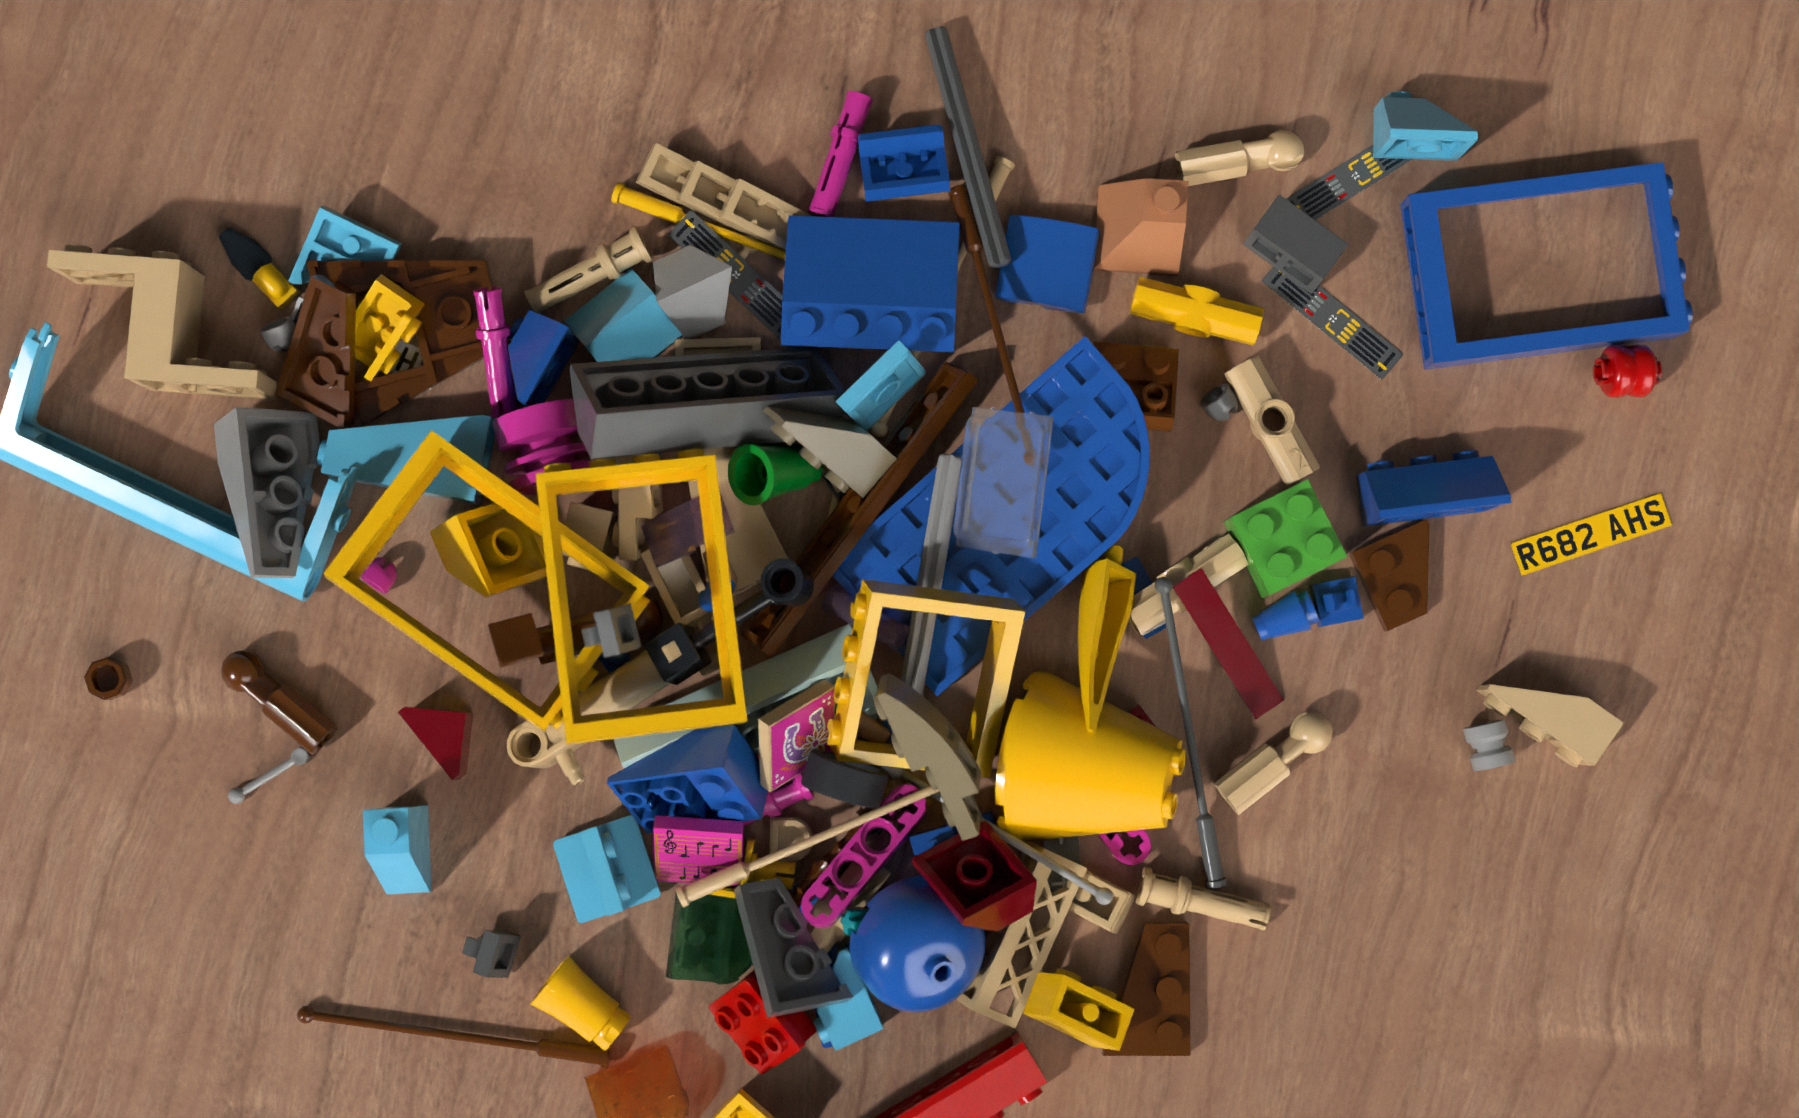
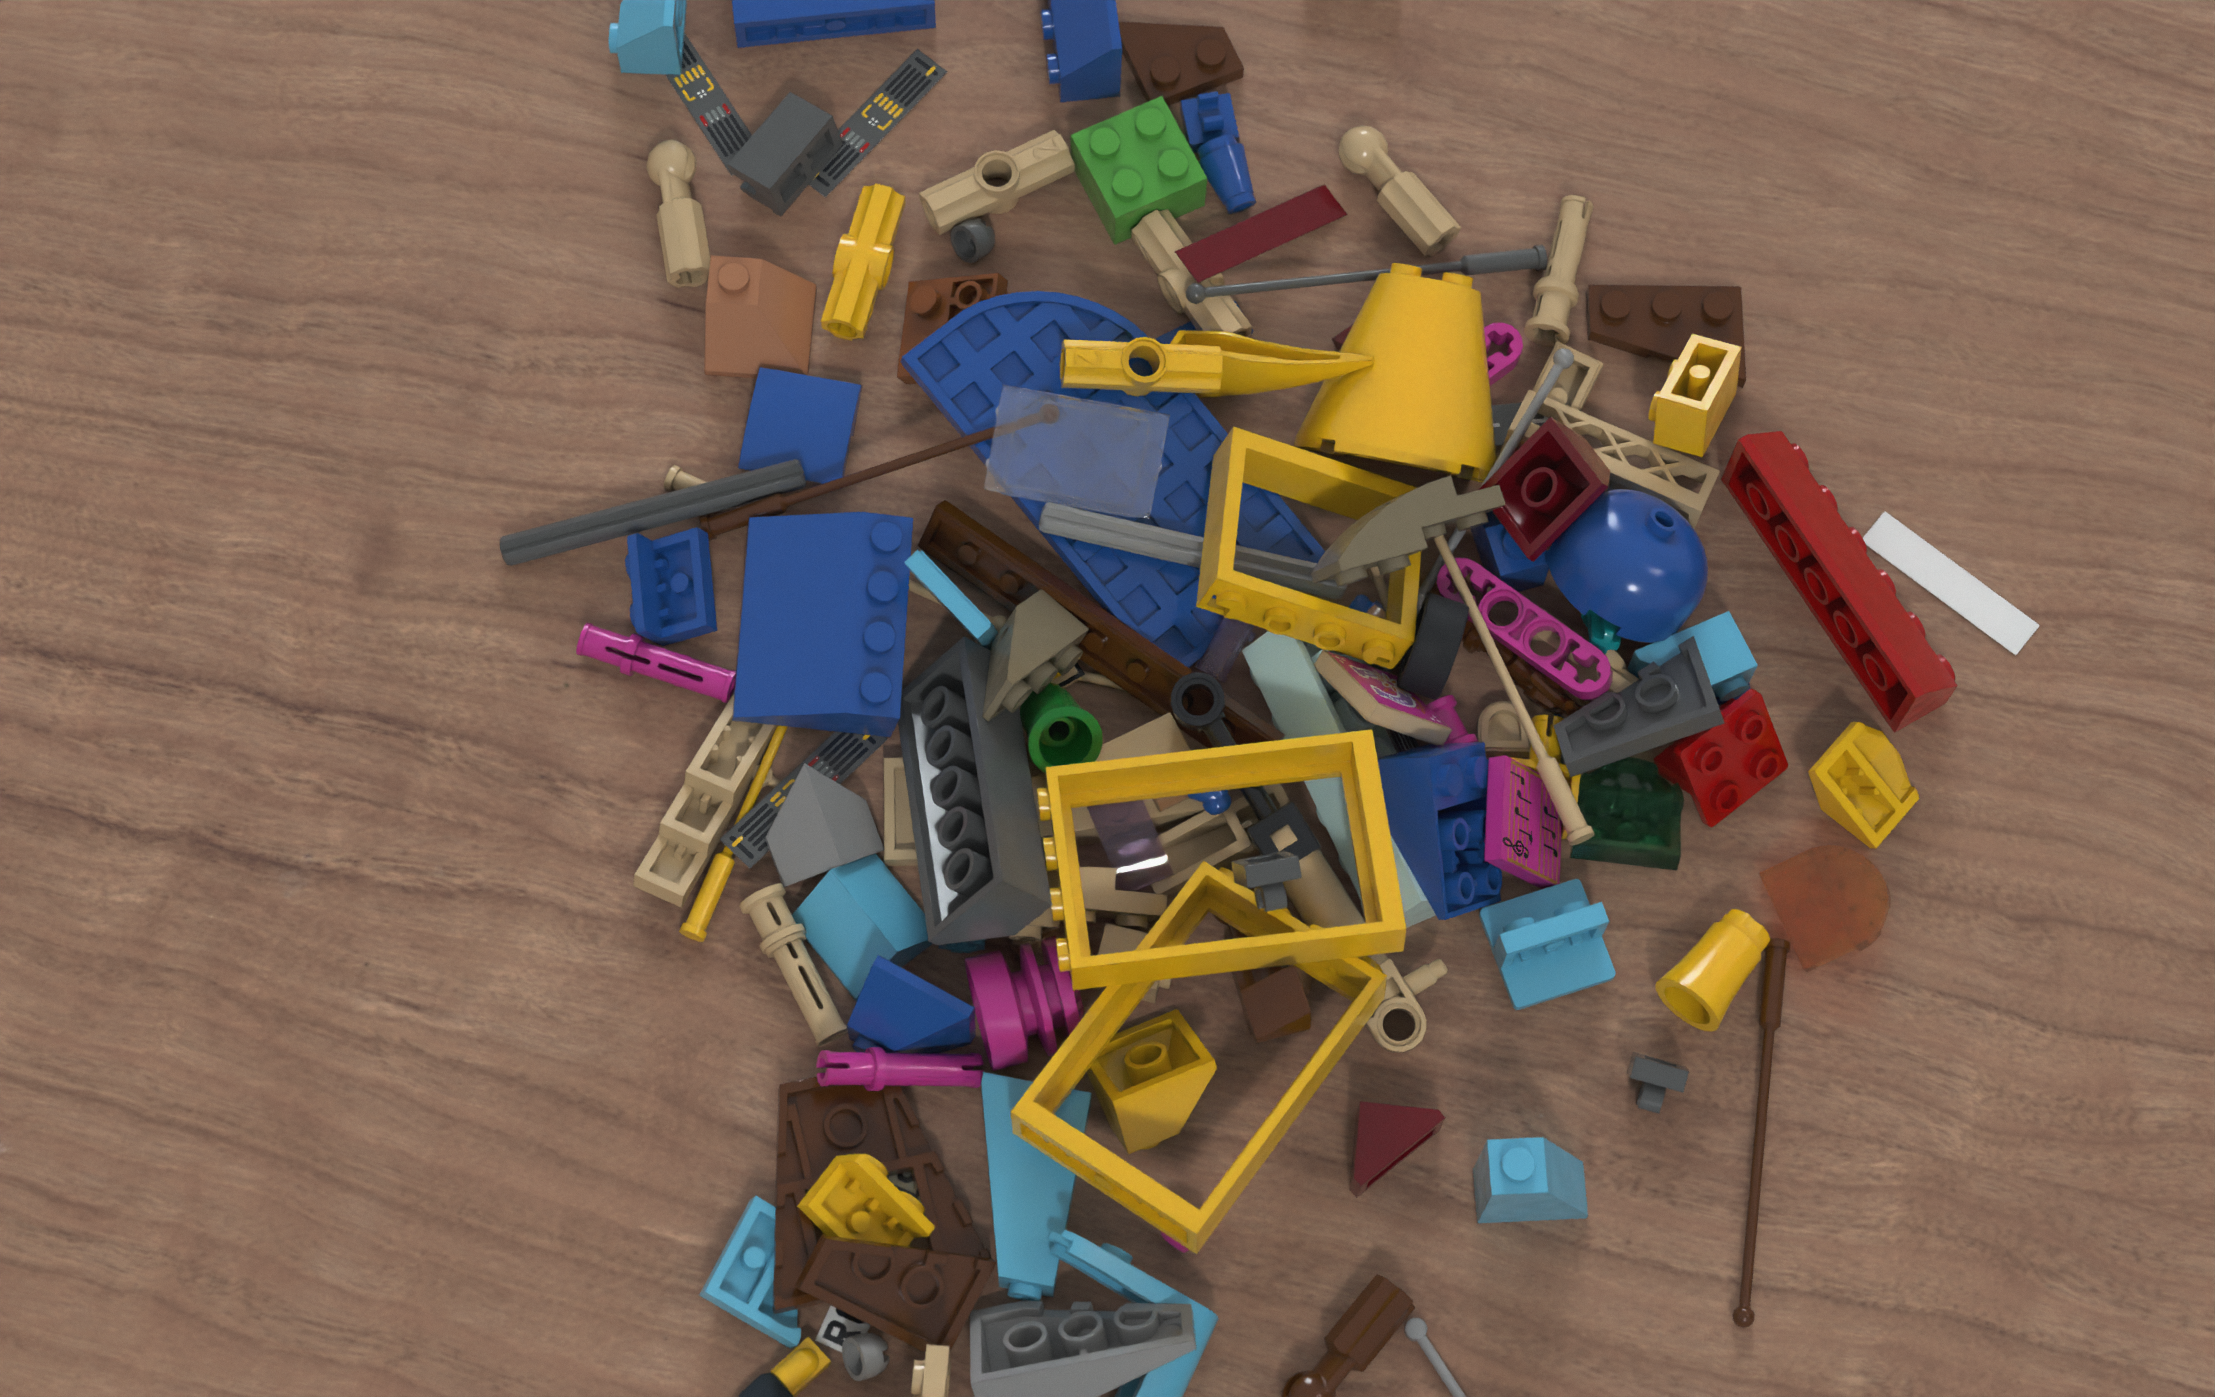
camera: 90 degrees left, 15 degrees down
none -> yellow piece [1060,337,1223,397]

